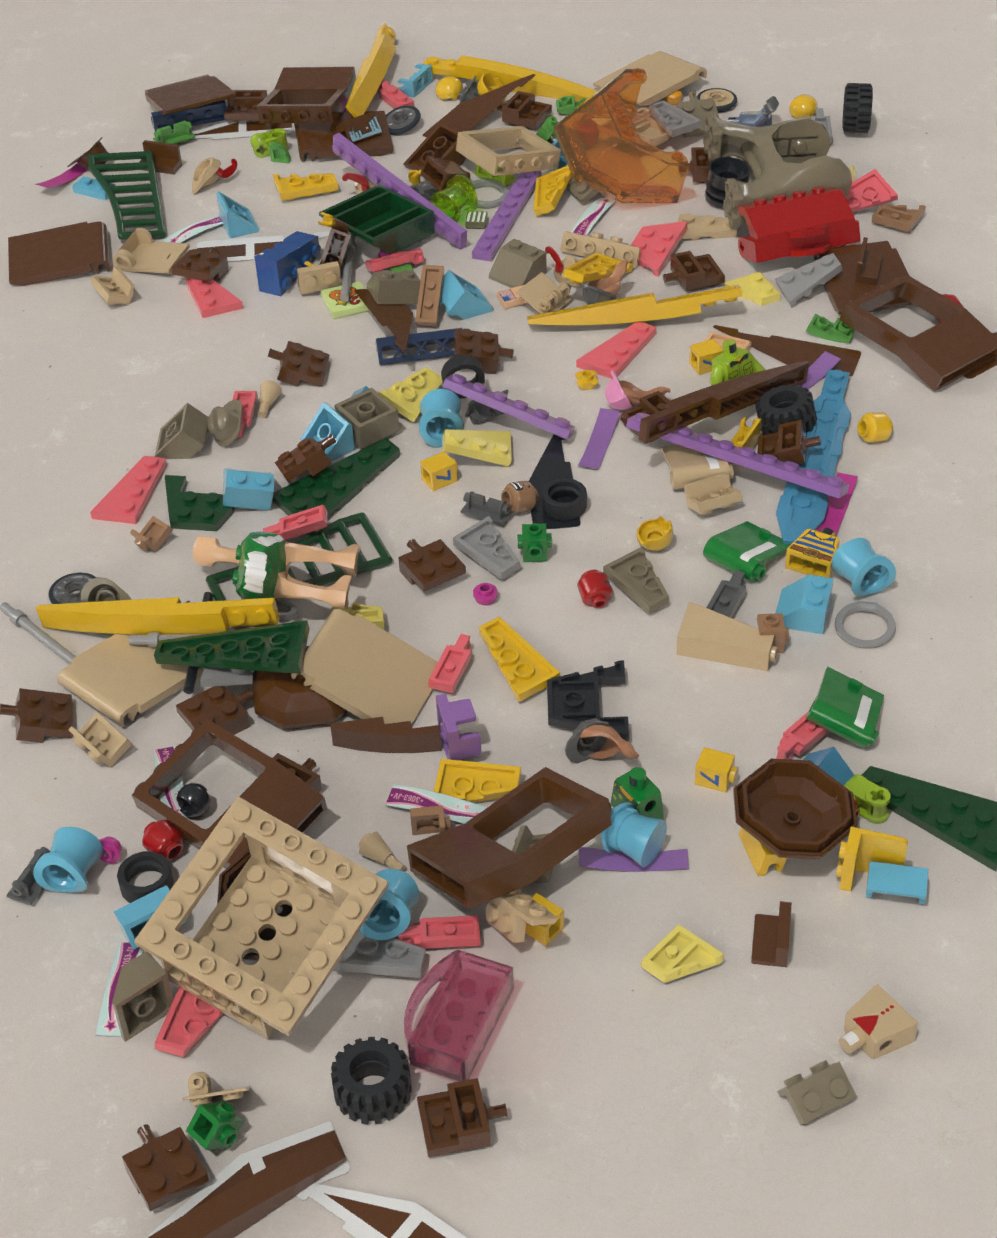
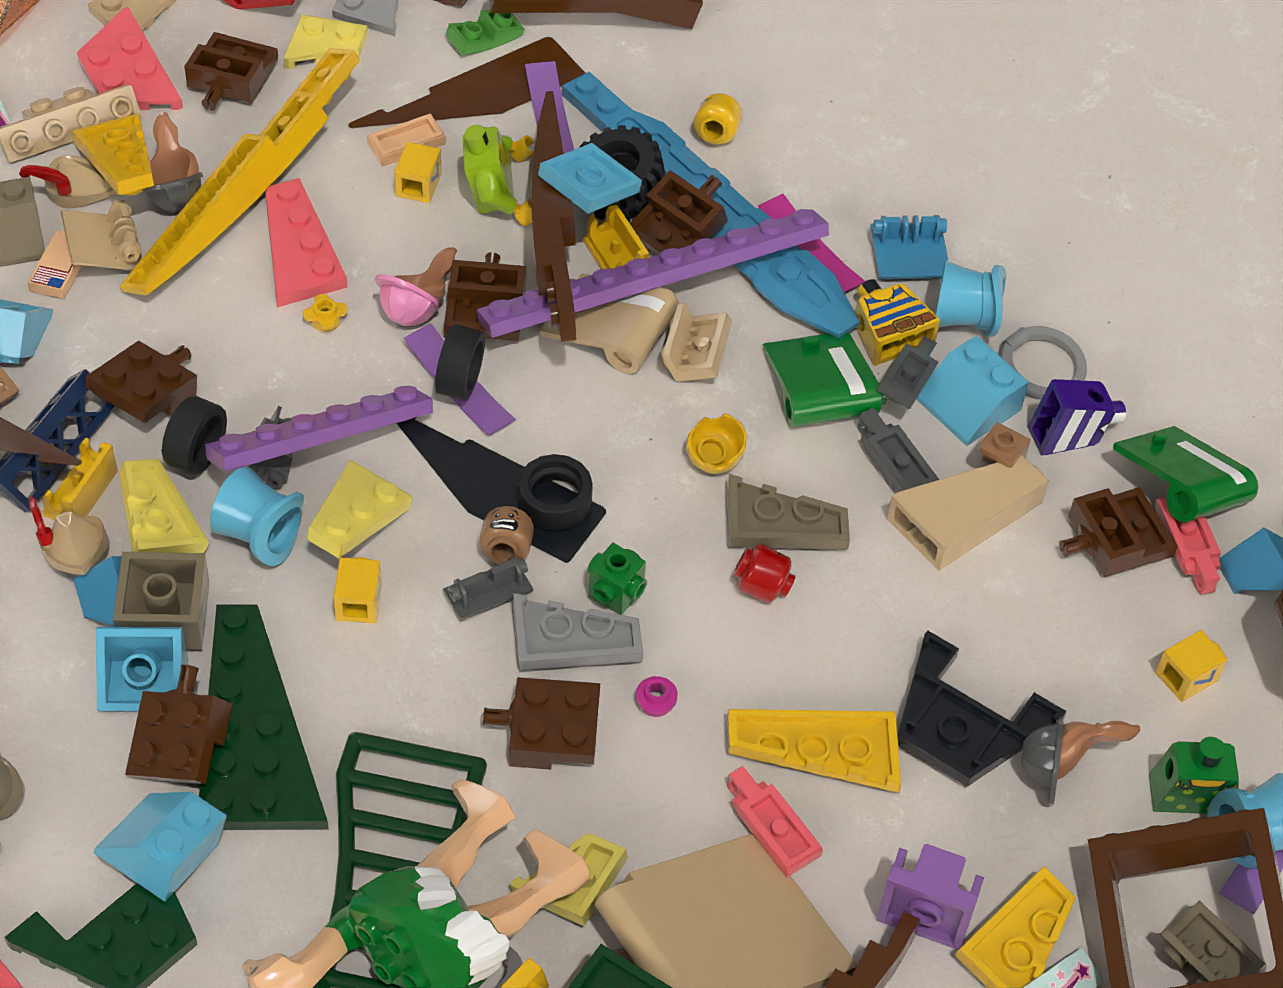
camera: 60 degrees left, 10 degrees up
coral hinge [263,505,328,540] -> none
none -> tan piece [29,496,109,575]
none -> yellow hinge [42,438,118,520]
none -> black tyre [435,324,485,401]
none -> medium azure tile [538,143,642,214]
none -> dark azure hinge [870,215,948,279]
none -> dark grey hinge [877,335,938,409]
none -> dark purple torso [1027,379,1126,456]
none -> reddish brown plate [1059,487,1177,577]

